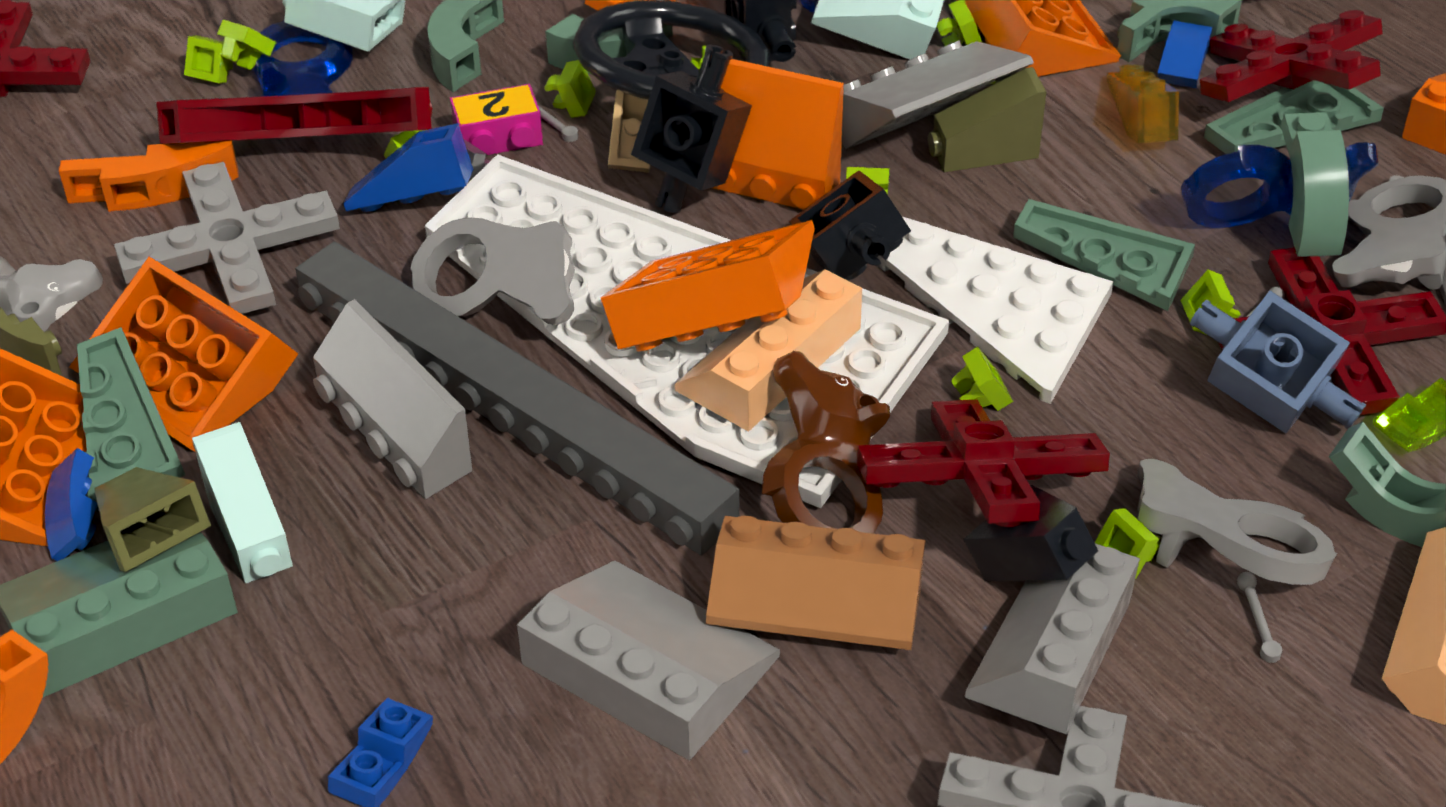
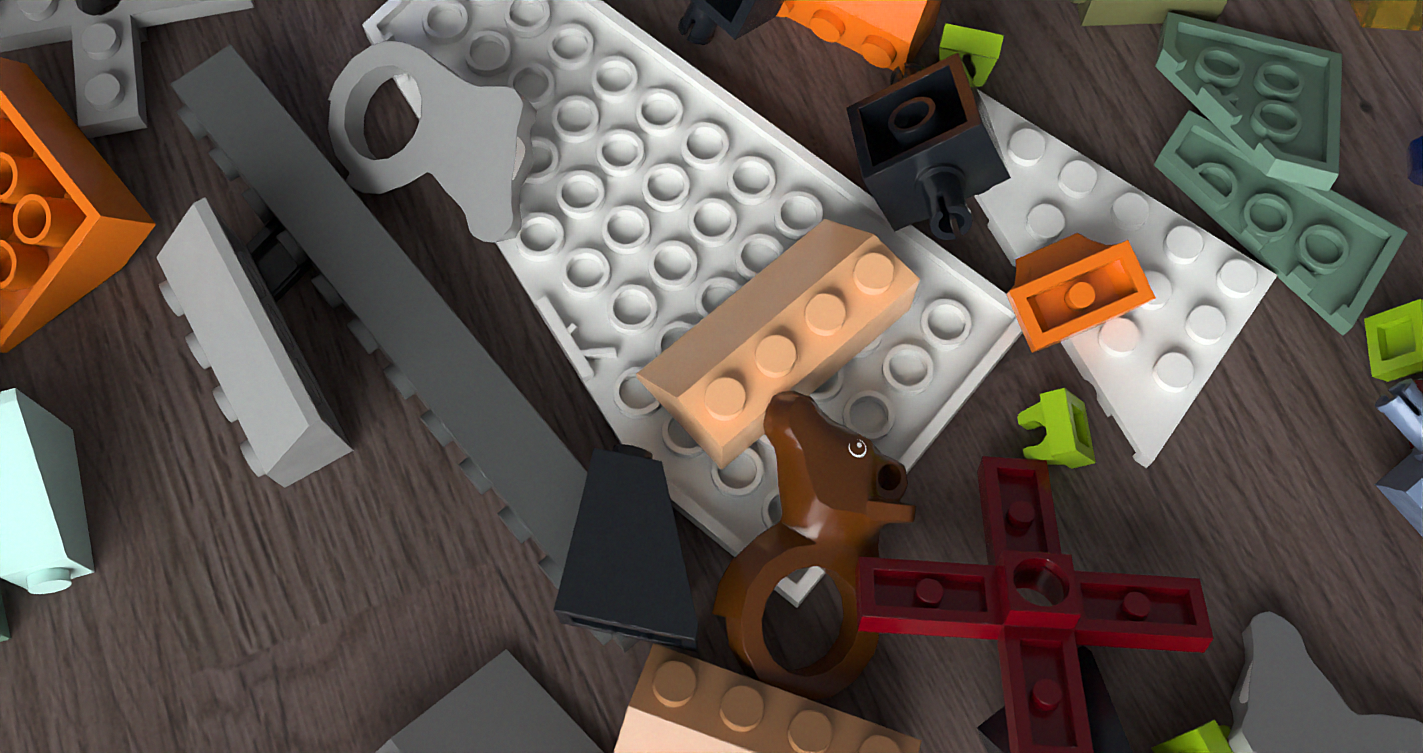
camera: 10 degrees right, 25 degrees up
orange slope [600,220,815,352] -> none
none -> black slope [554,444,699,652]
none -> orange slope [1006,233,1156,353]
none -> sand green plate [1155,12,1342,192]

